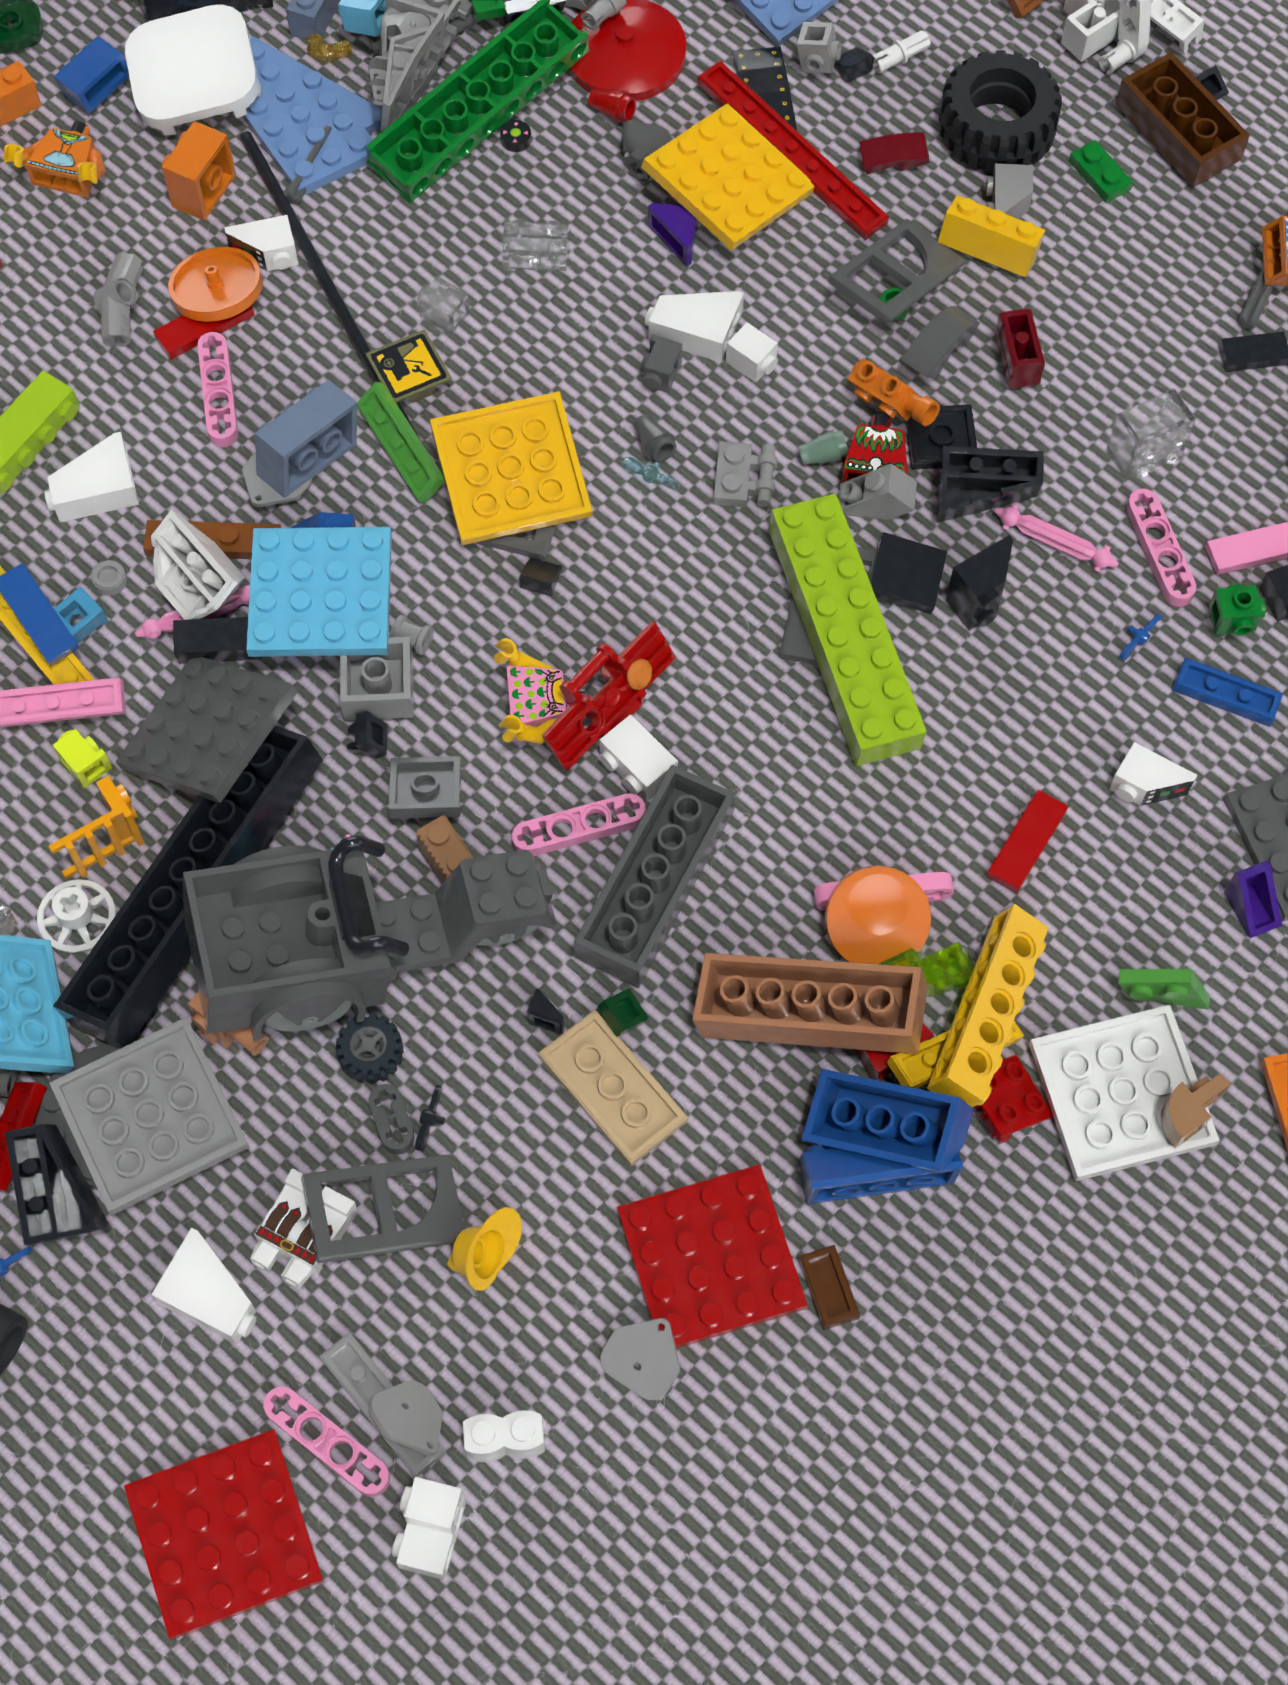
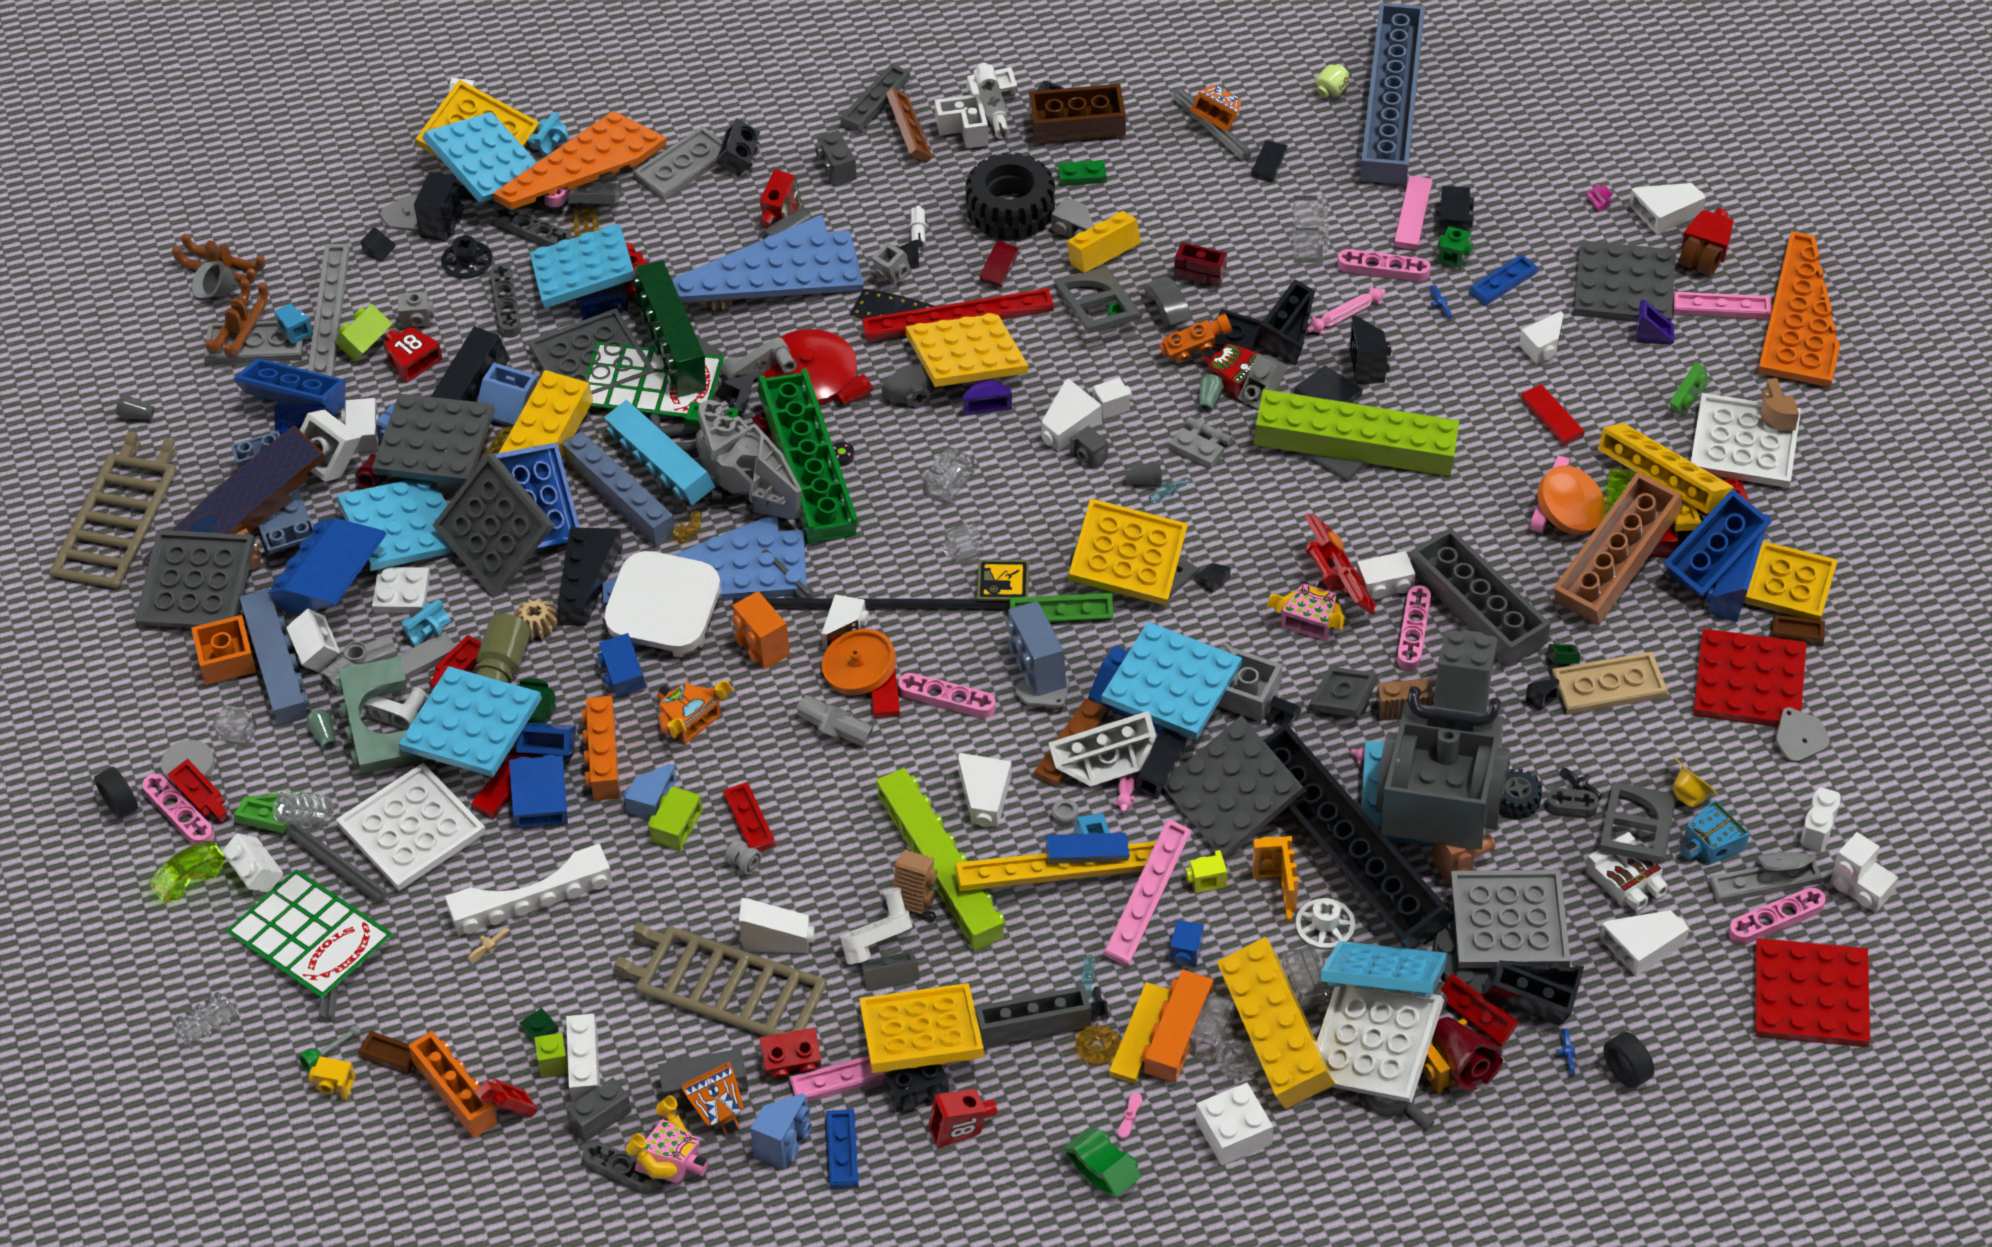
camera: 60 degrees left, 15 degrees down
none -> dark azure torso [1680,800,1750,864]
none -> yellow plate [1744,541,1838,620]

